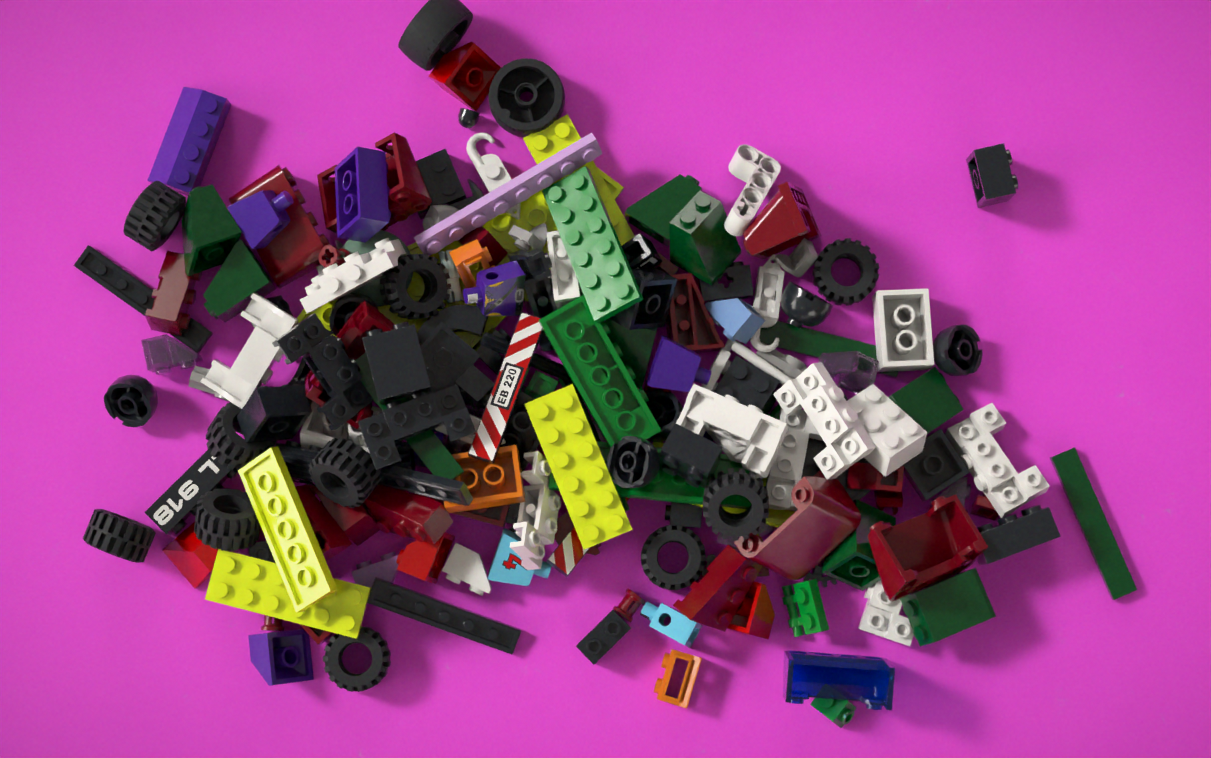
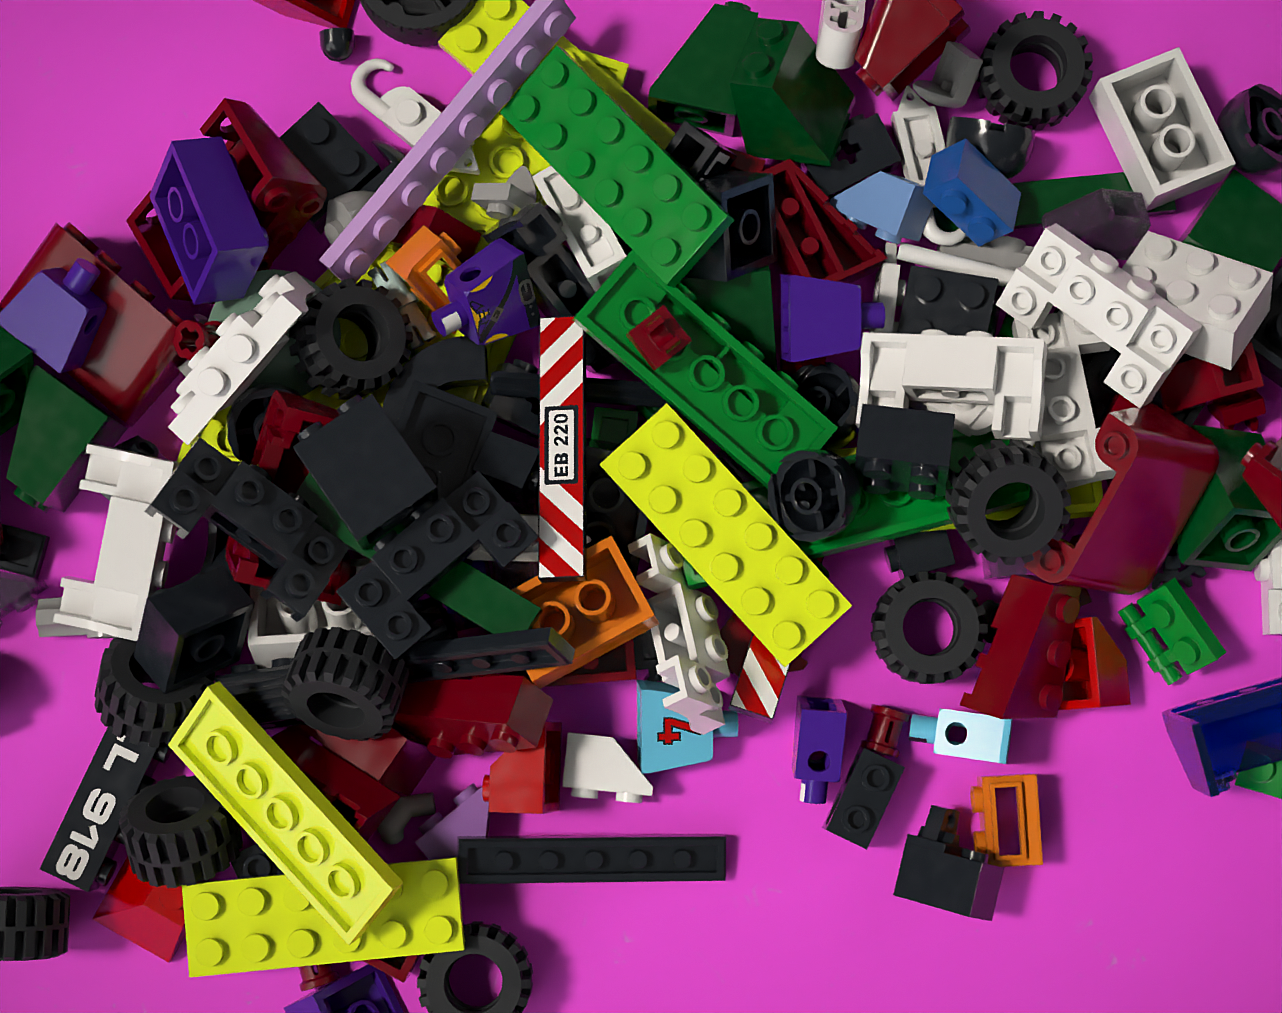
camera: 20 degrees left, 0 degrees up
none -> light grey arm [377,792,436,845]
none -> dark red tile [626,305,692,371]
none -> dark purple torso [792,695,847,804]
none -> black hinge [893,805,1004,921]
none -> blue brick [923,139,1021,247]

